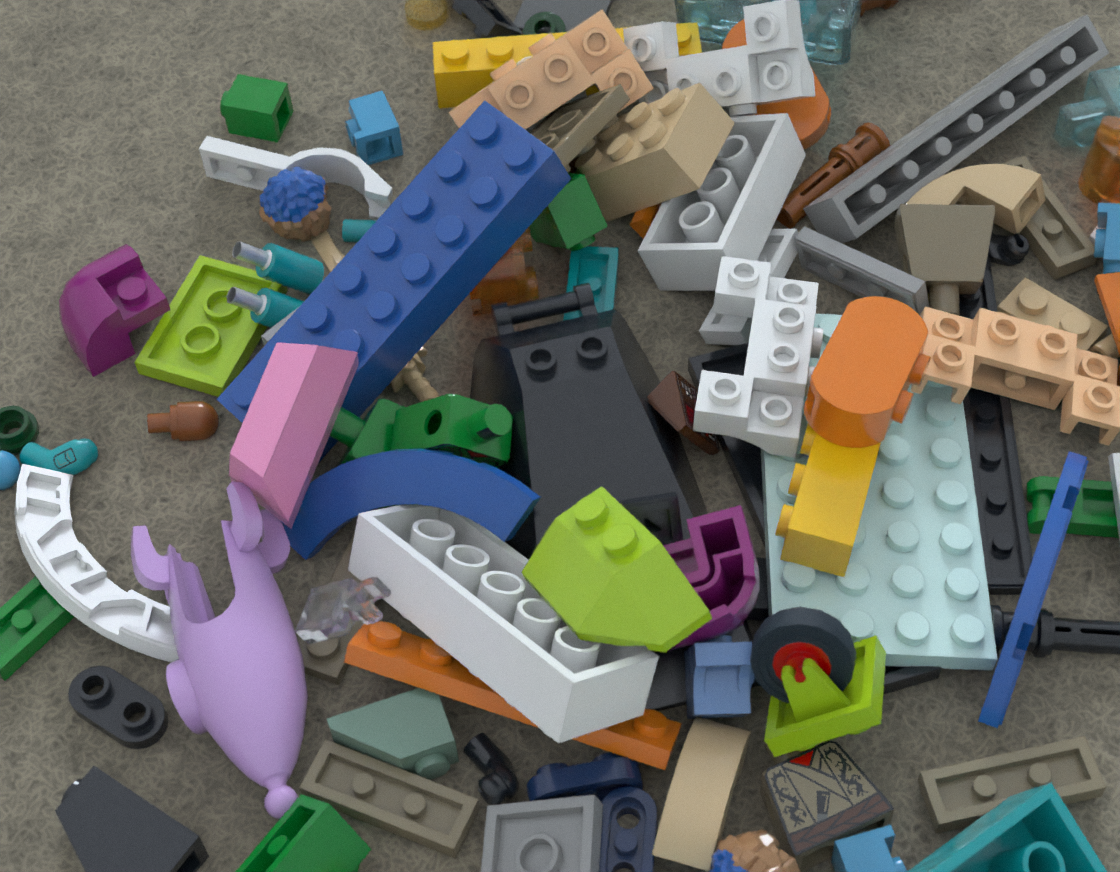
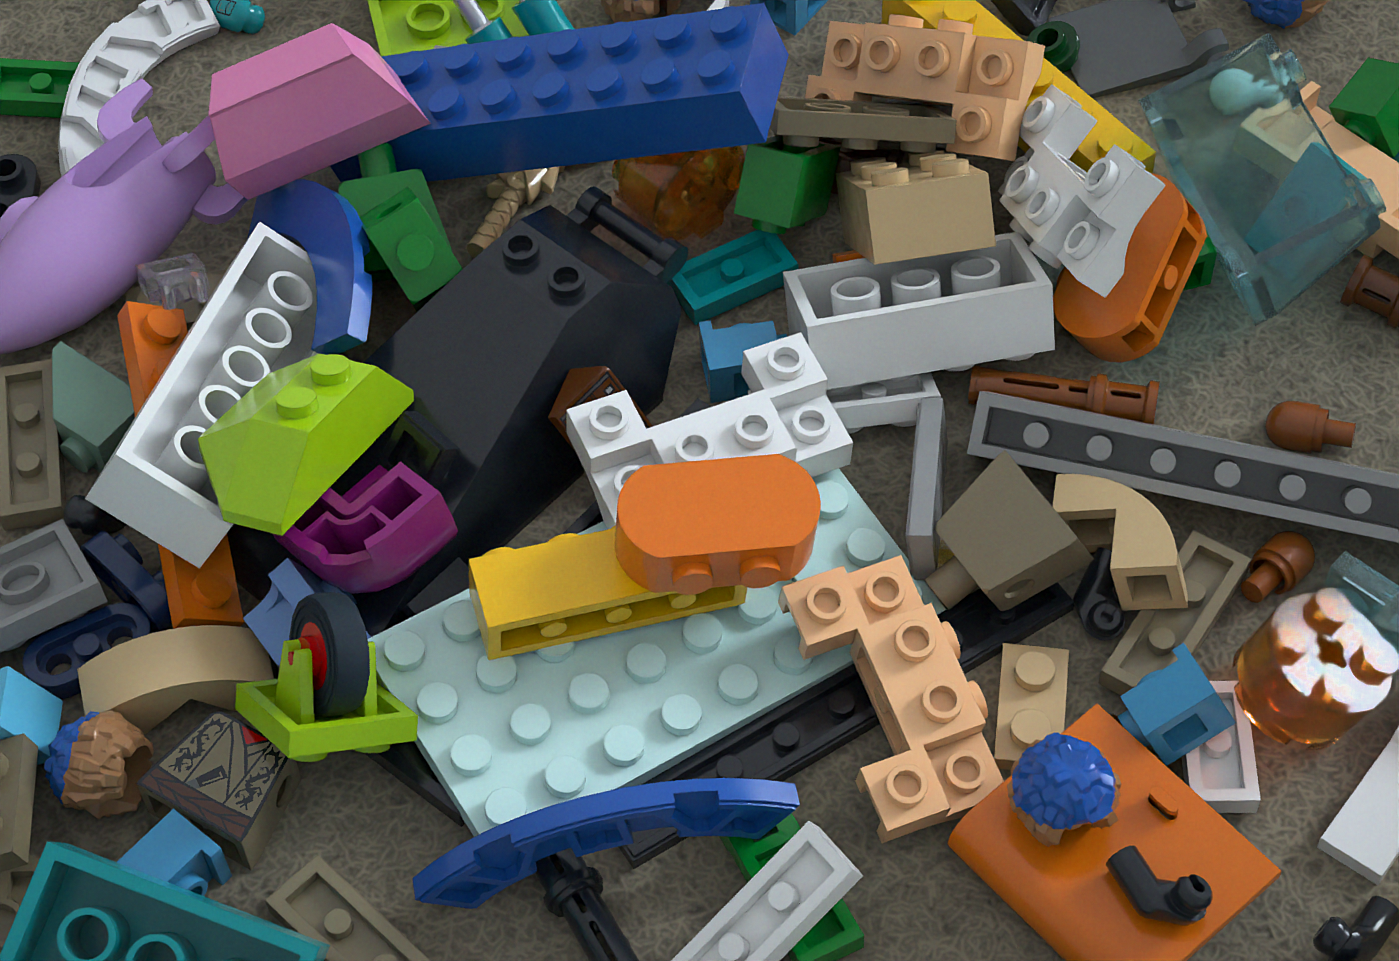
camera: 55 degrees right, 0 degrees up
none -> dark azure brick [699,320,787,403]
none -> dark orange cylinder [1241,531,1315,603]
none -> dark orange cylinder [1265,400,1356,454]

